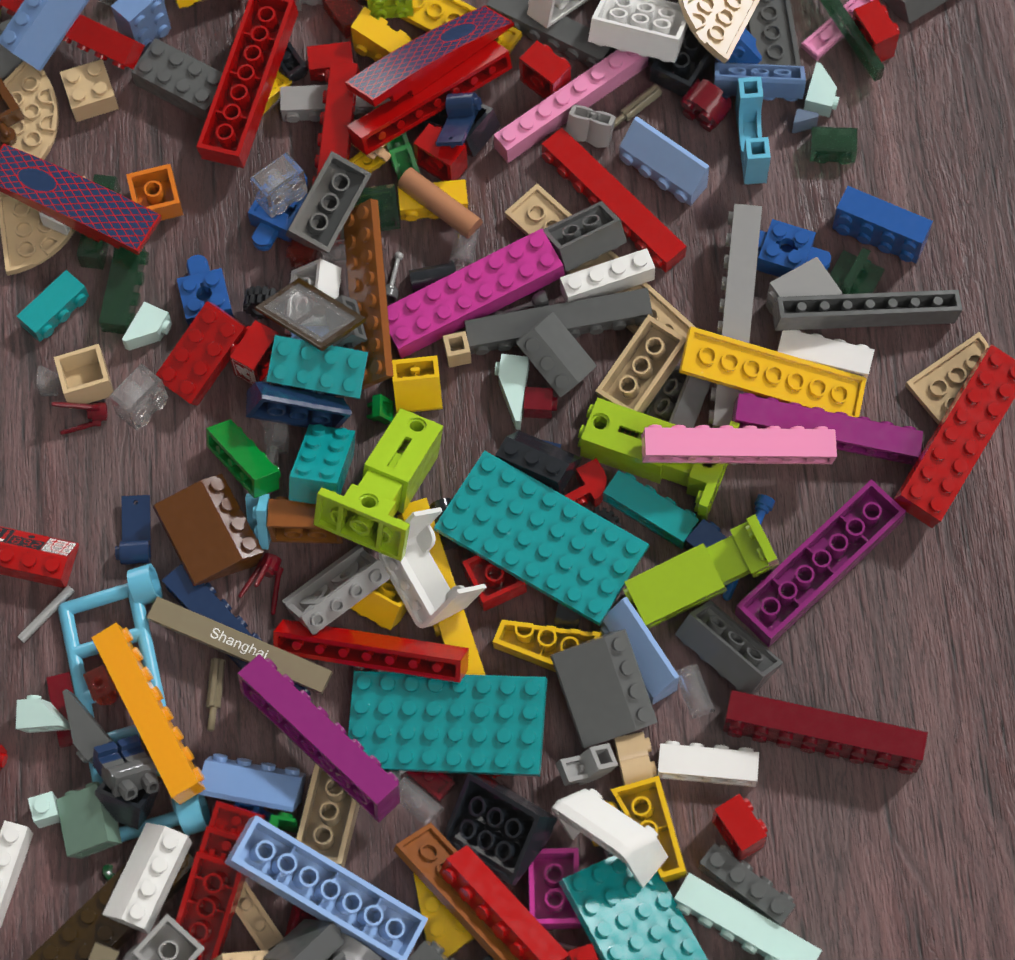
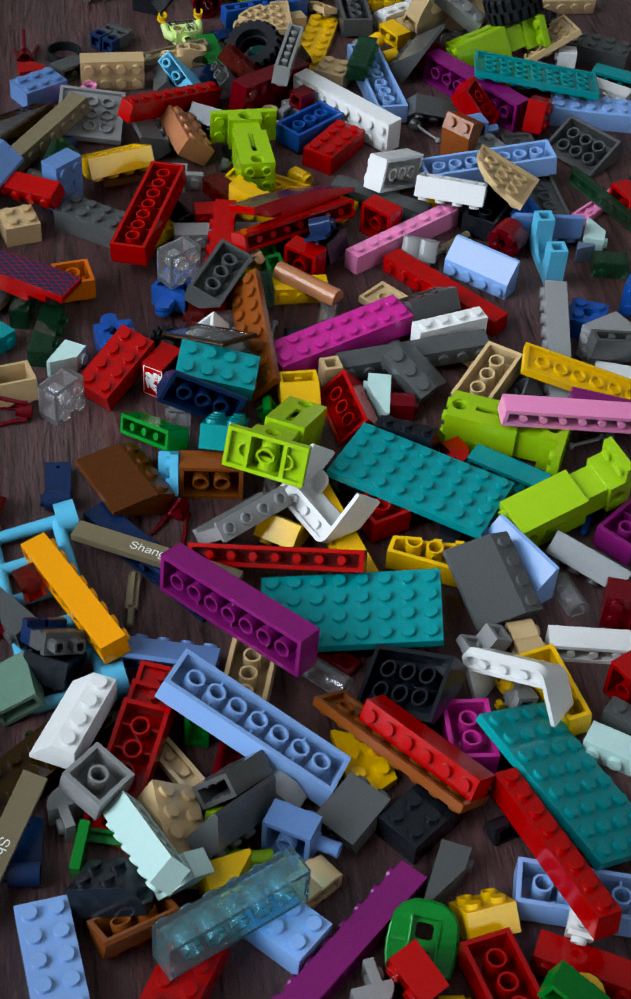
camera: 10 degrees left, 25 degrees down
none -> red slope [320,369,378,447]

